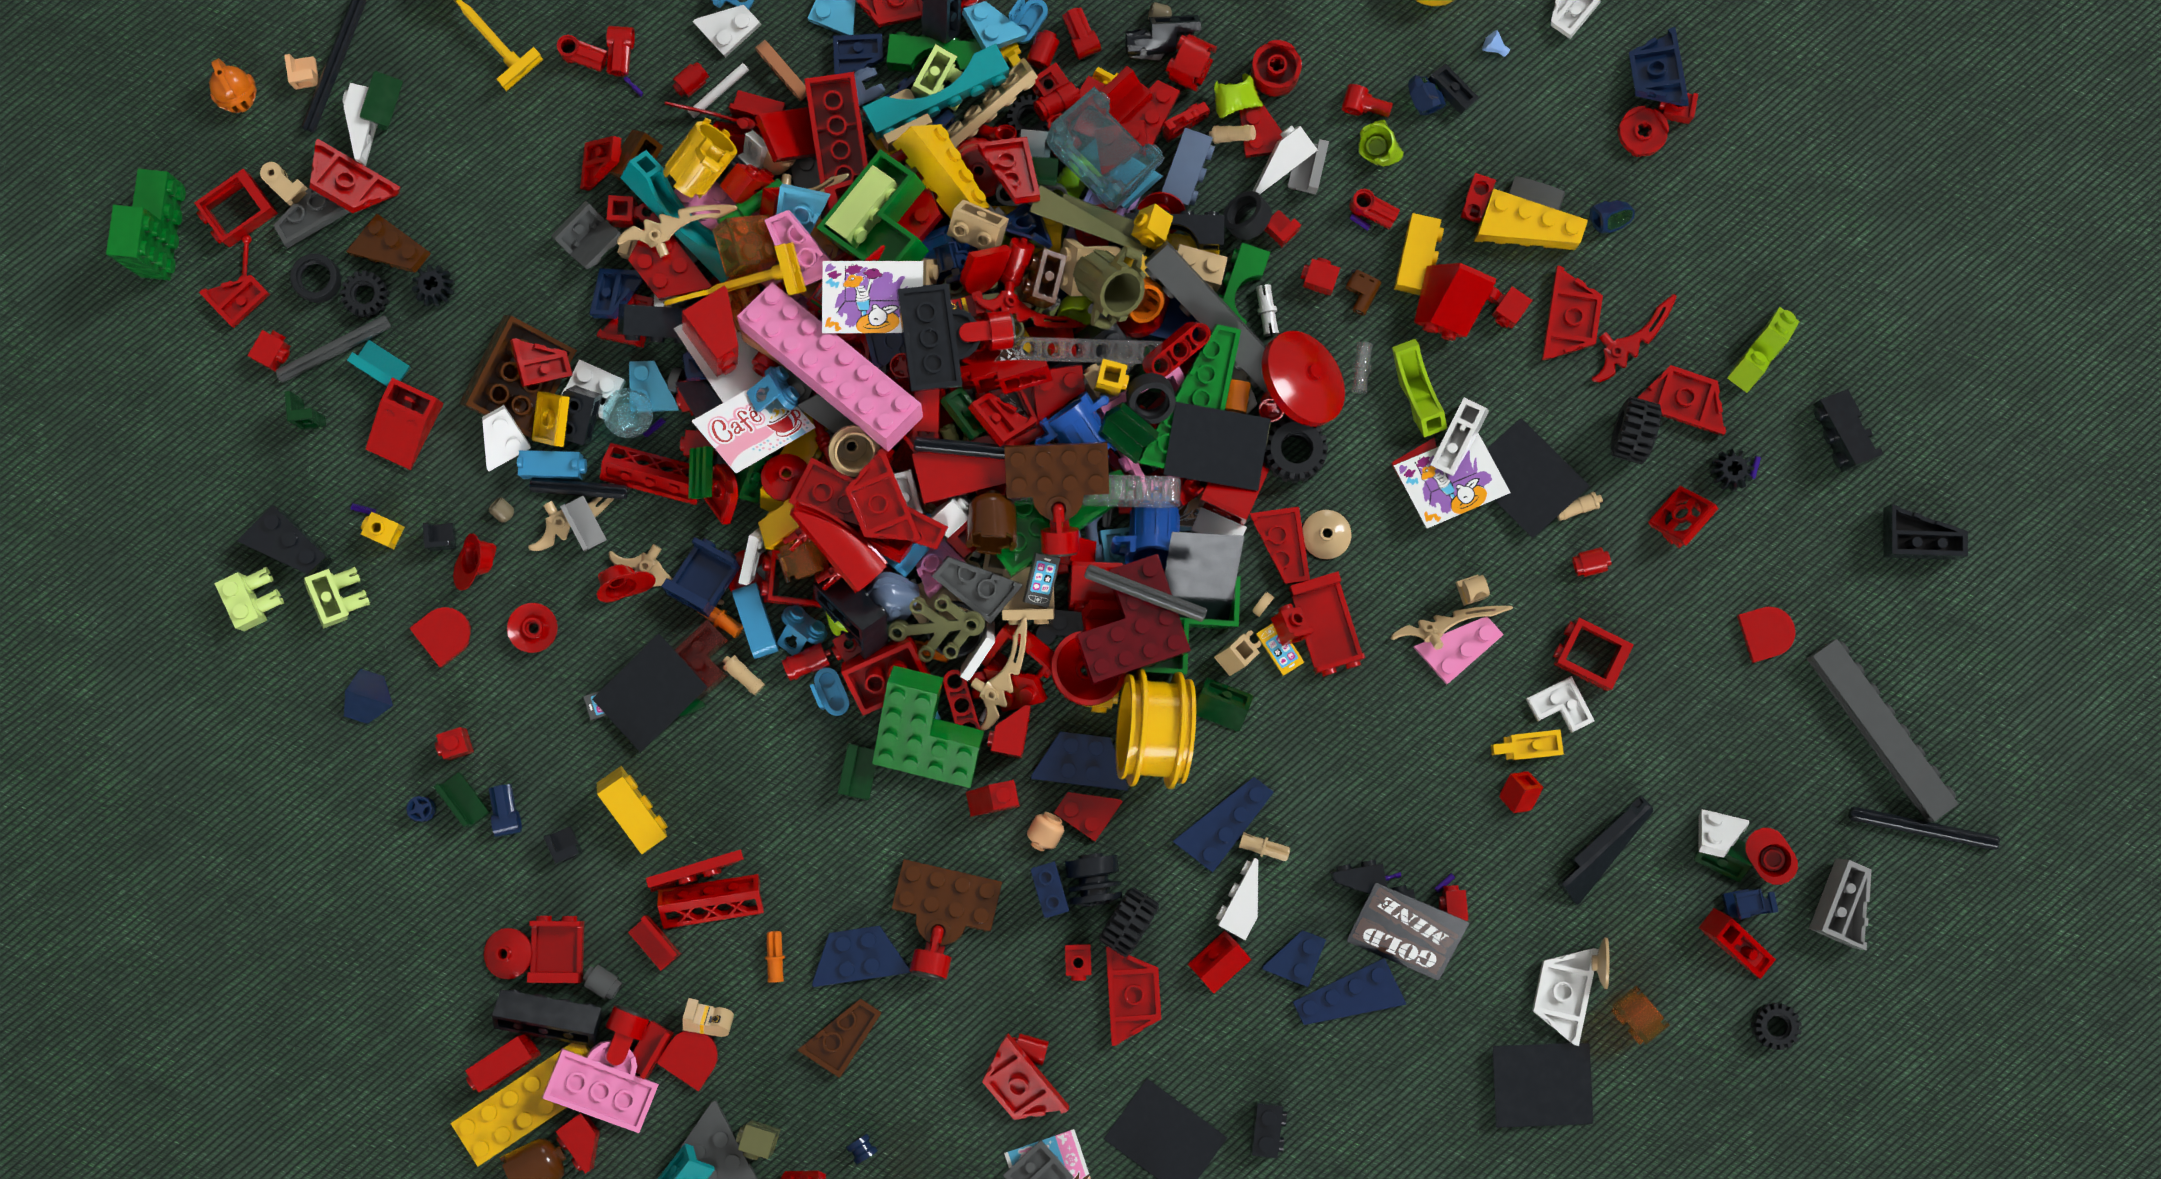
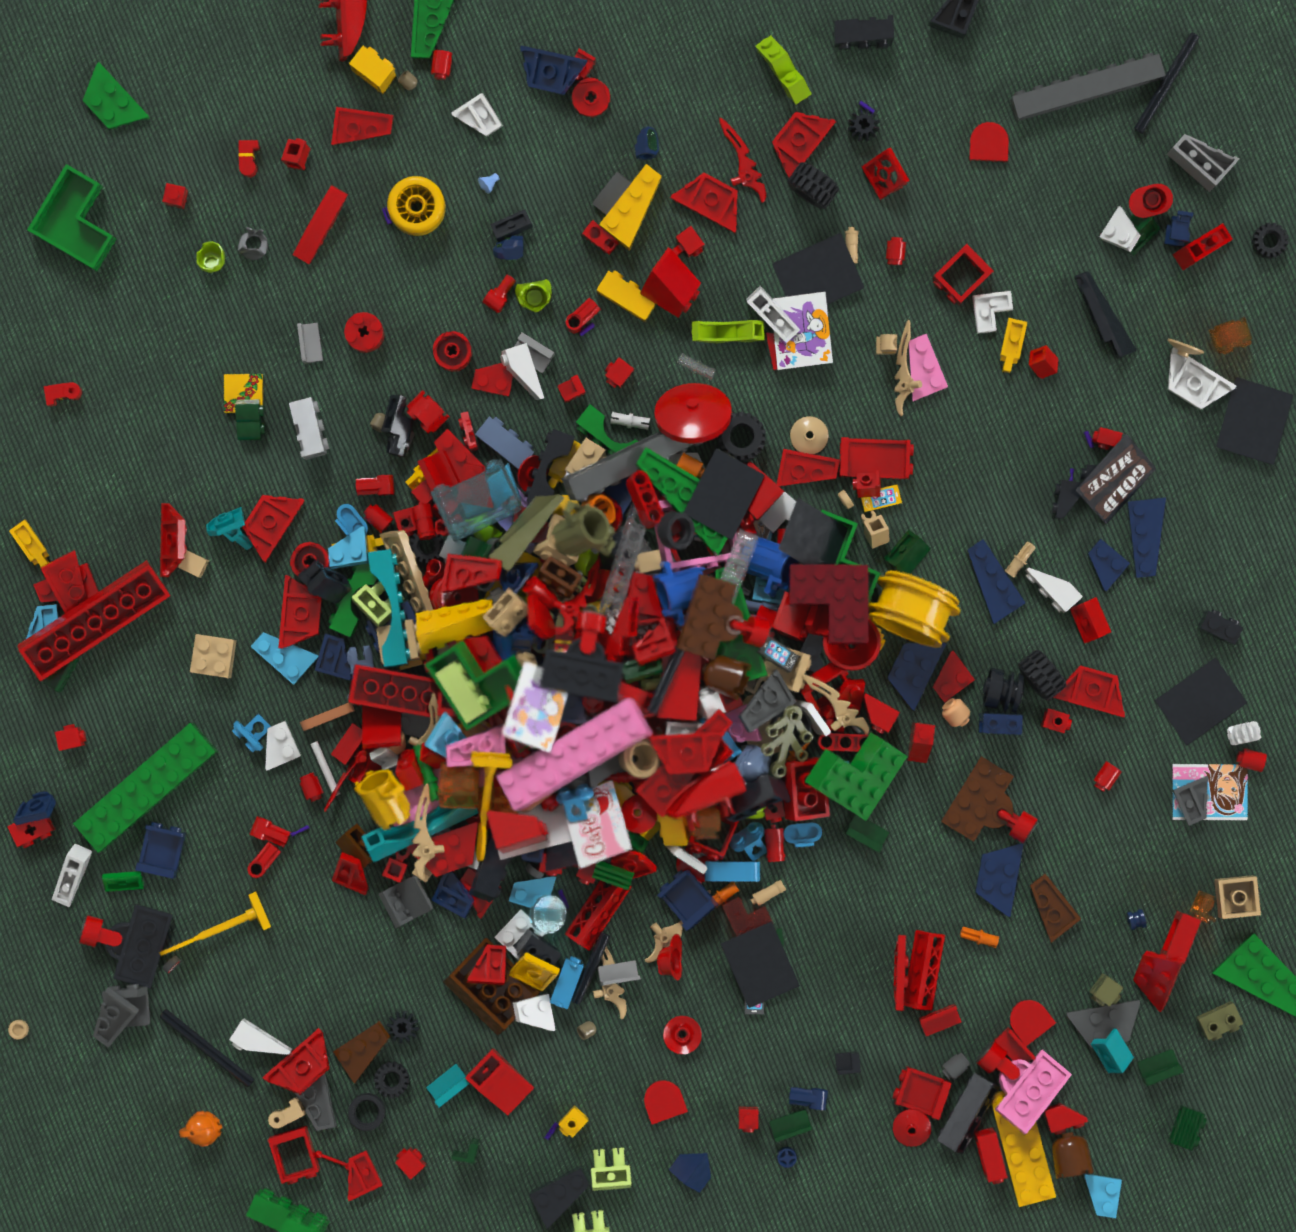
camera: 70 degrees left, 5 degrees up
dark grey axle [276,316,391,383] -> none
light nougat panel [285,54,319,90] -> none
dark green panel [360,71,403,131] -> none
black panel [423,523,457,551] -> none
red piece [453,533,497,591] -> none
yellow wedge [597,766,668,854] -> none
tan leg [683,998,734,1037] -> none
red wing [982,1033,1069,1120] -> none
dark grey axle [1084,565,1207,622] -> none
yellow brick [1094,359,1129,397] -> none
dark green panel [1099,402,1159,464] -> none
yellow brick [1131,204,1173,248] -> none
tan piece [1209,125,1256,144] -> none
lime hair [1214,73,1263,118] -> none
black tyre [1223,191,1272,240] -> none
red wheel [1259,391,1284,422] -> none
reddish brown piece [1345,269,1382,316] -> none

